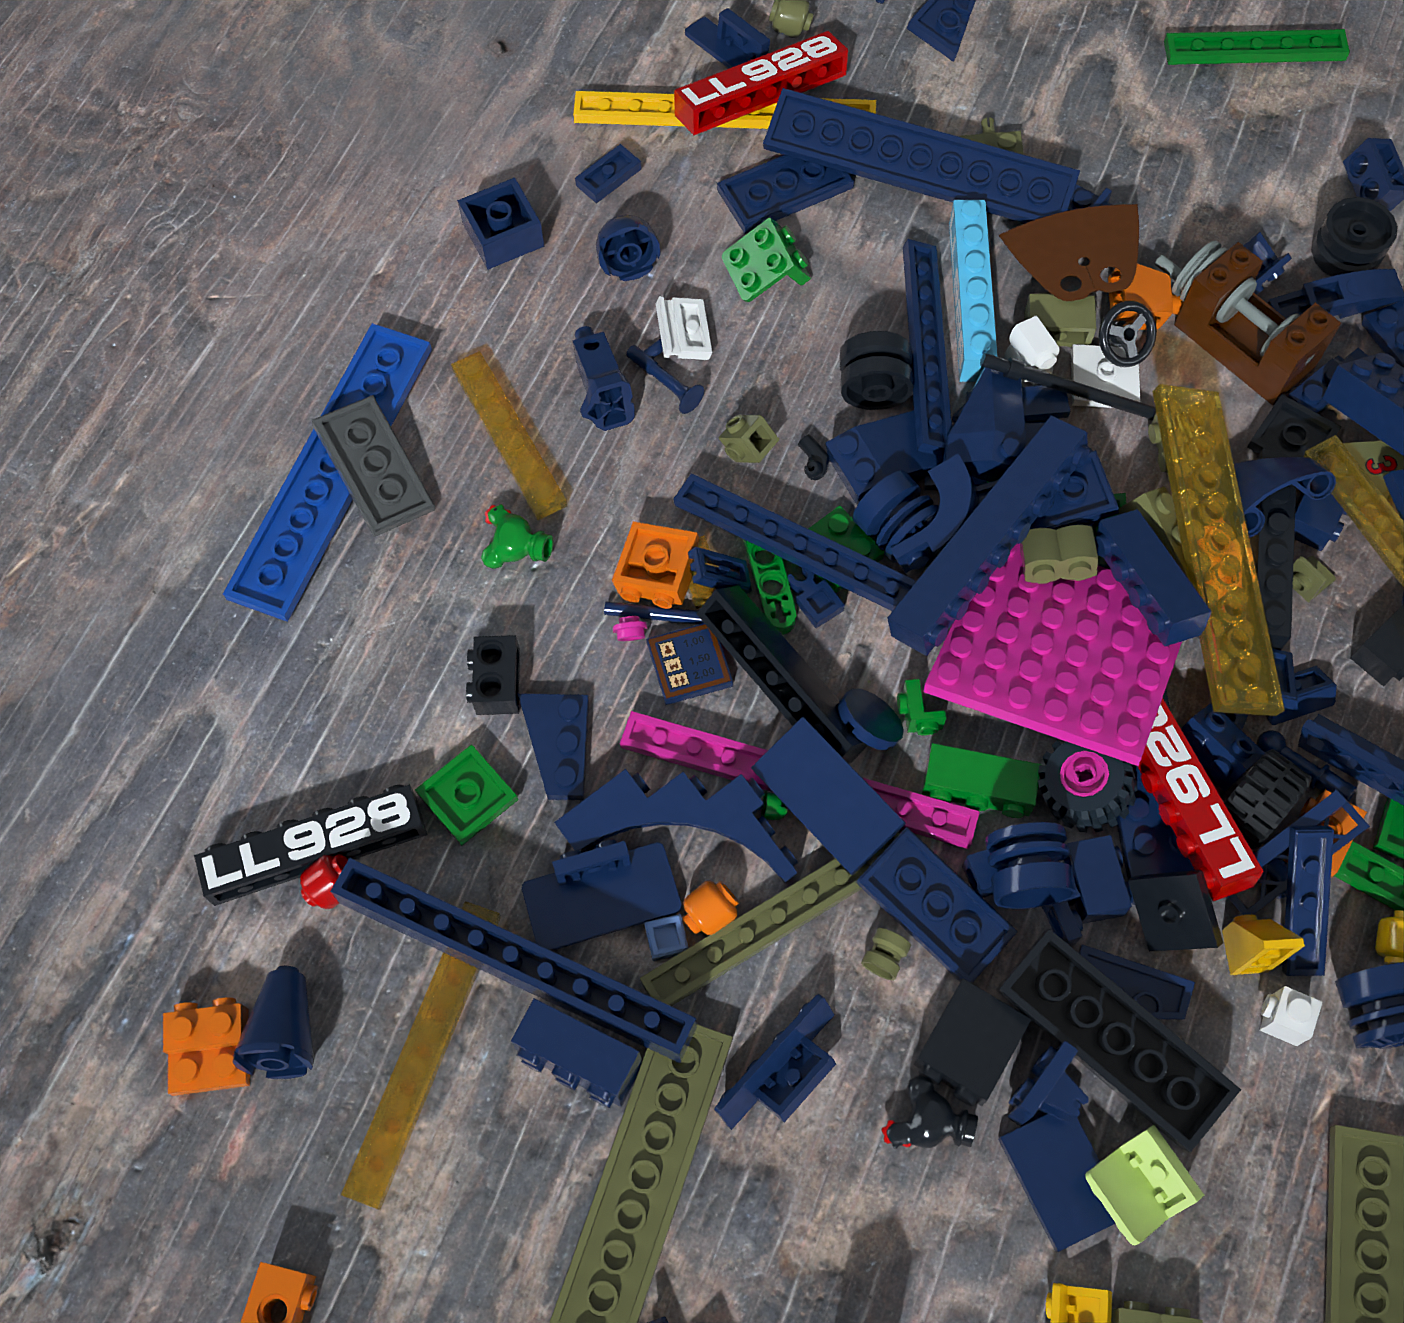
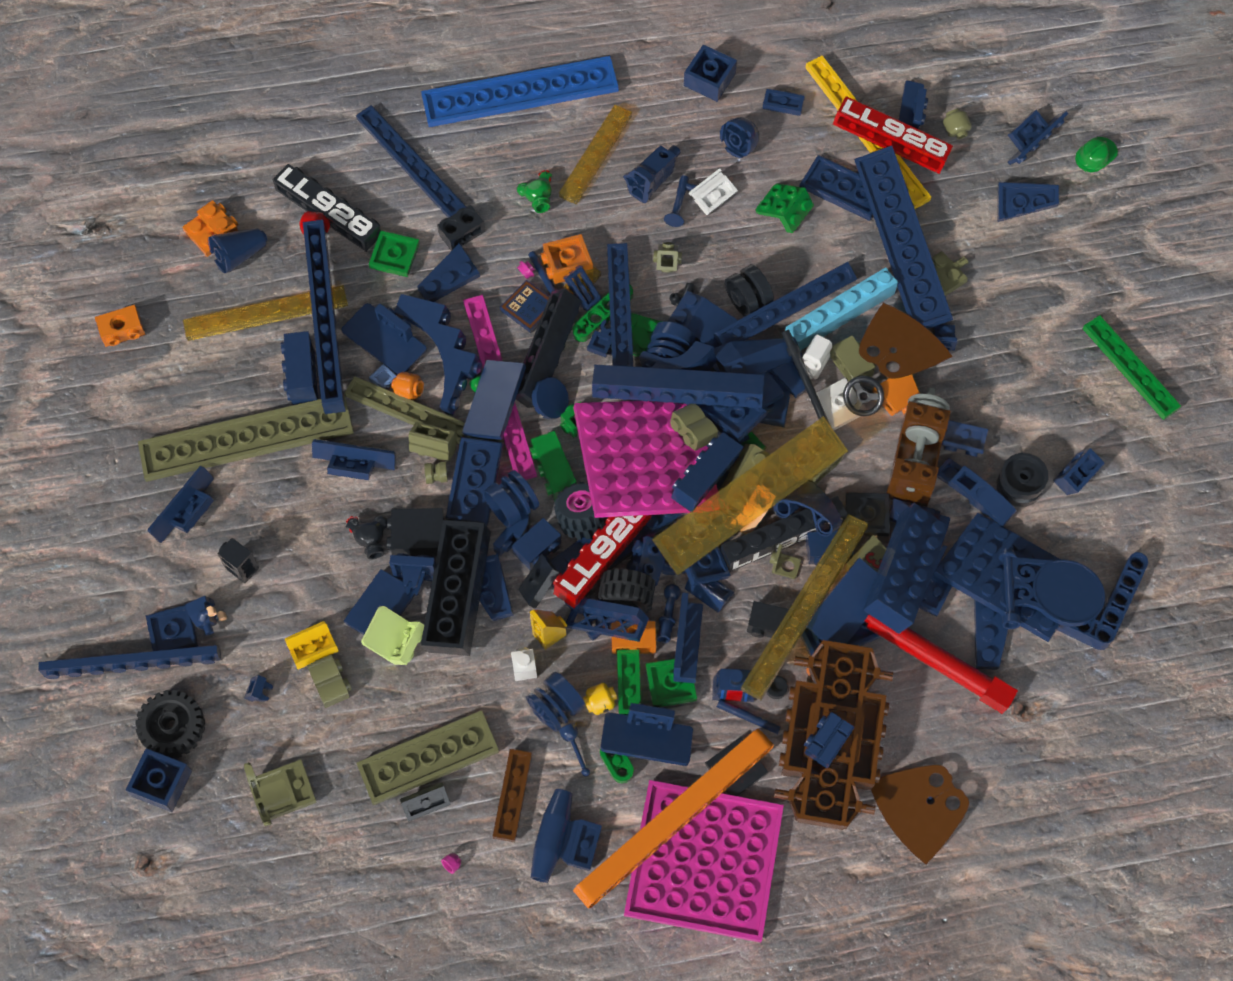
camera: 55 degrees right, 0 degrees up
dark grey tile [312,395,435,537] -> none
dark blue tile [1282,826,1334,976] -> none
none -> dark blue tile [356,105,466,218]
none -> olive brick [409,422,456,461]

